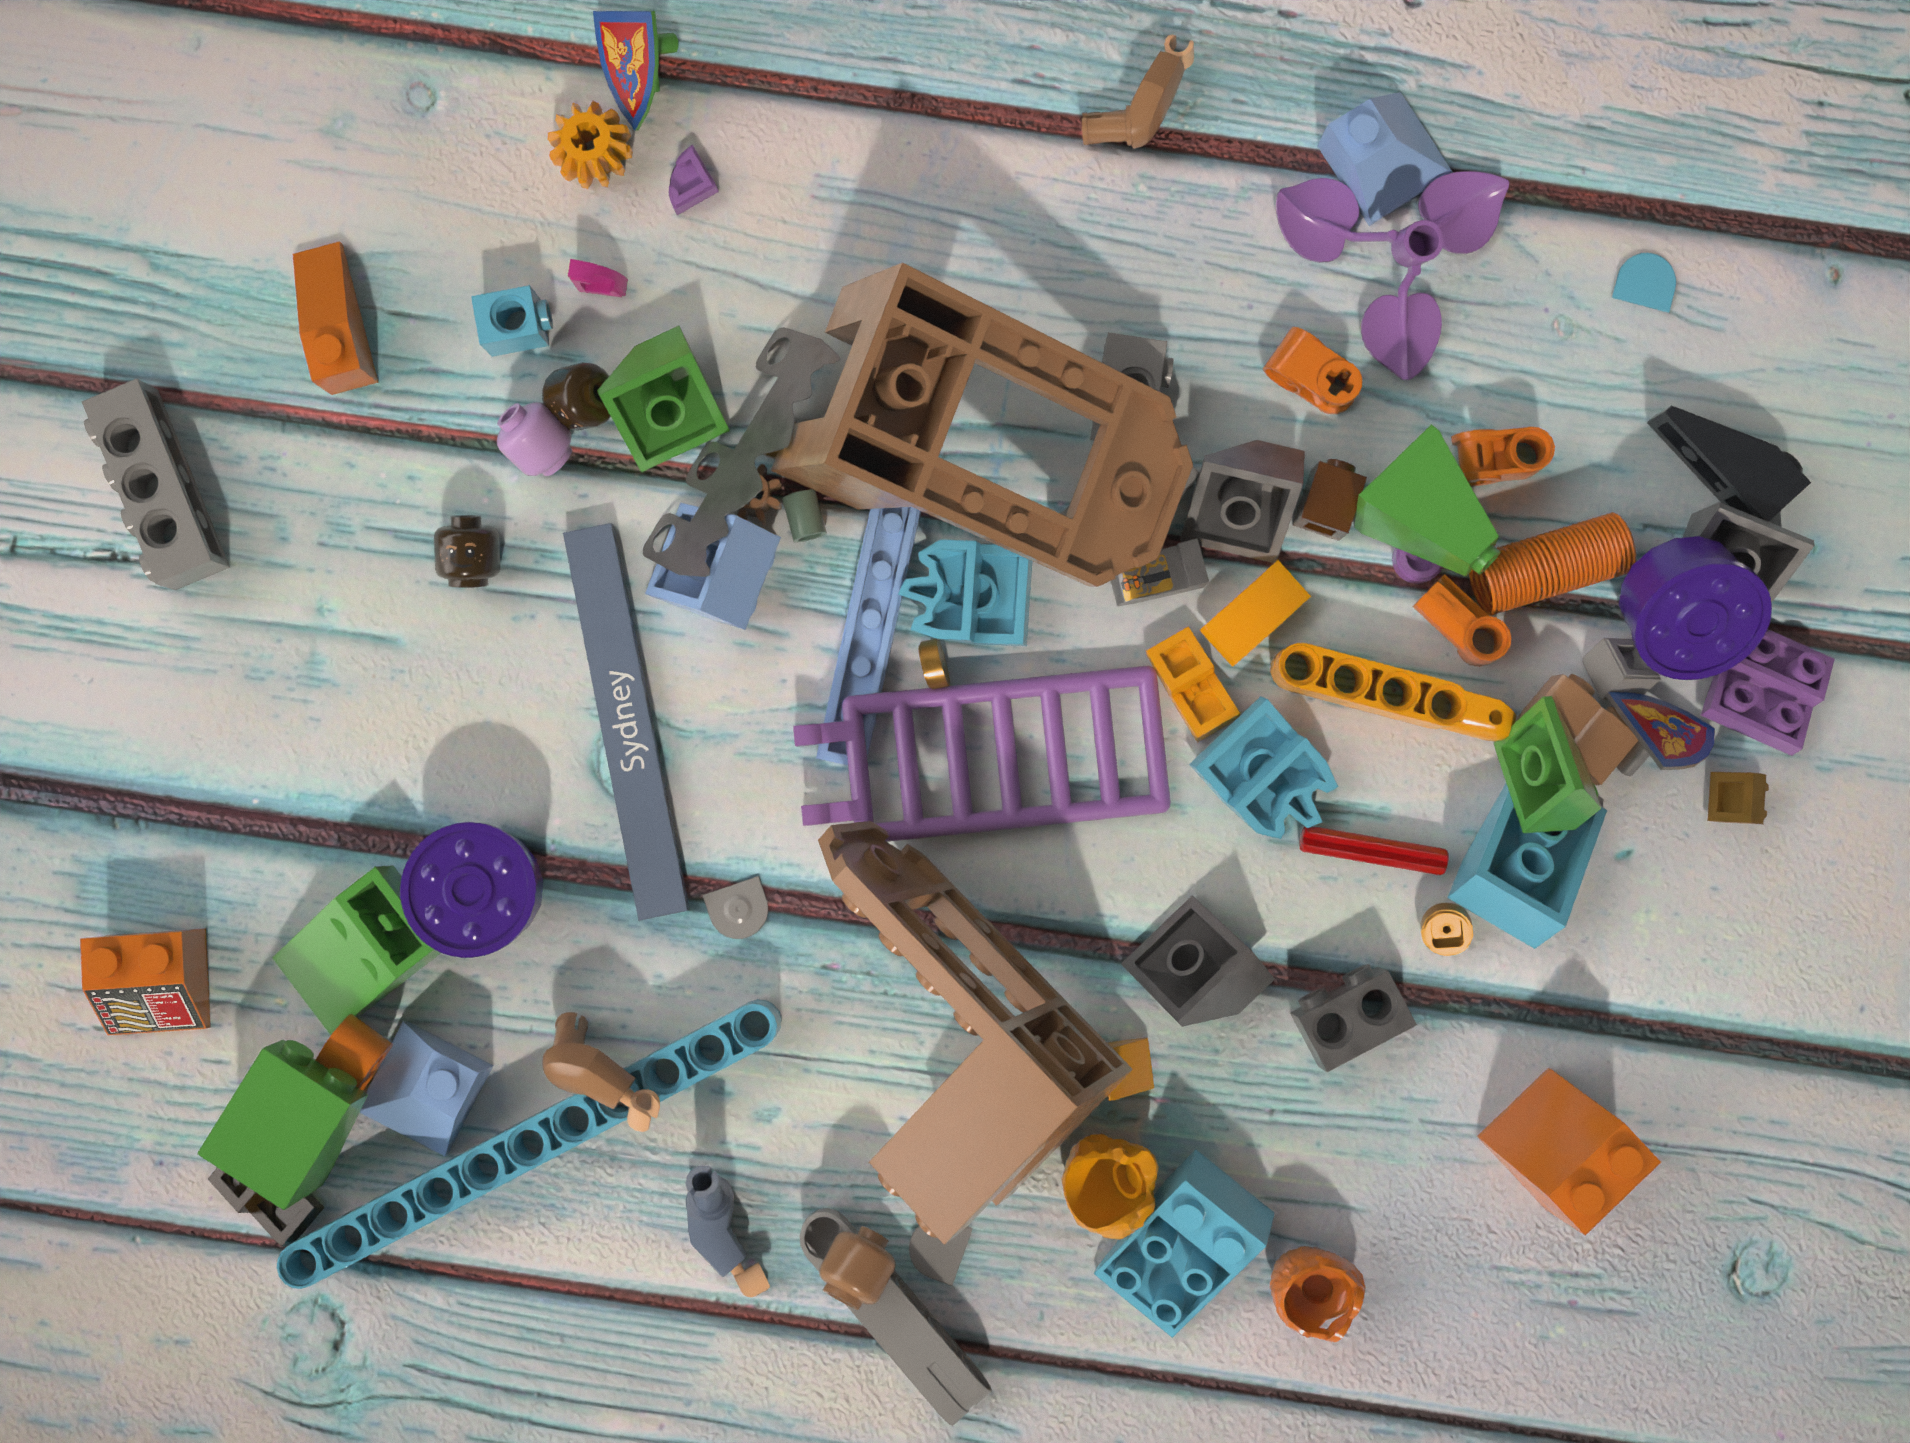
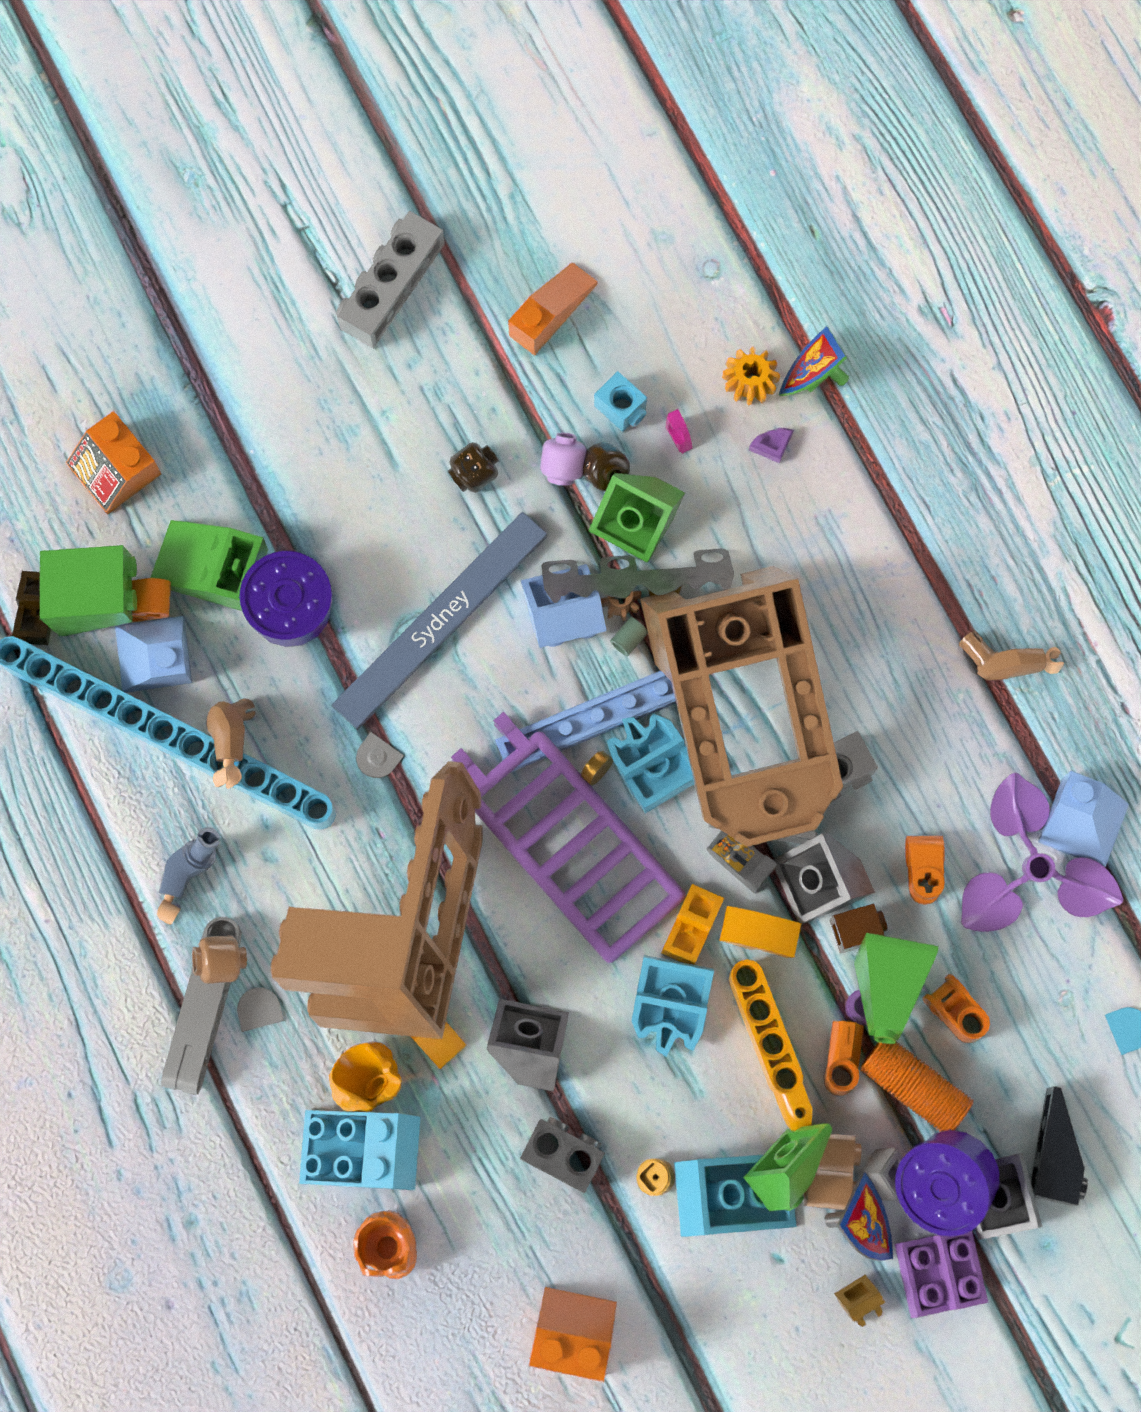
camera: 50 degrees right, 10 degrees down
red axle [1299,826,1449,875] -> none

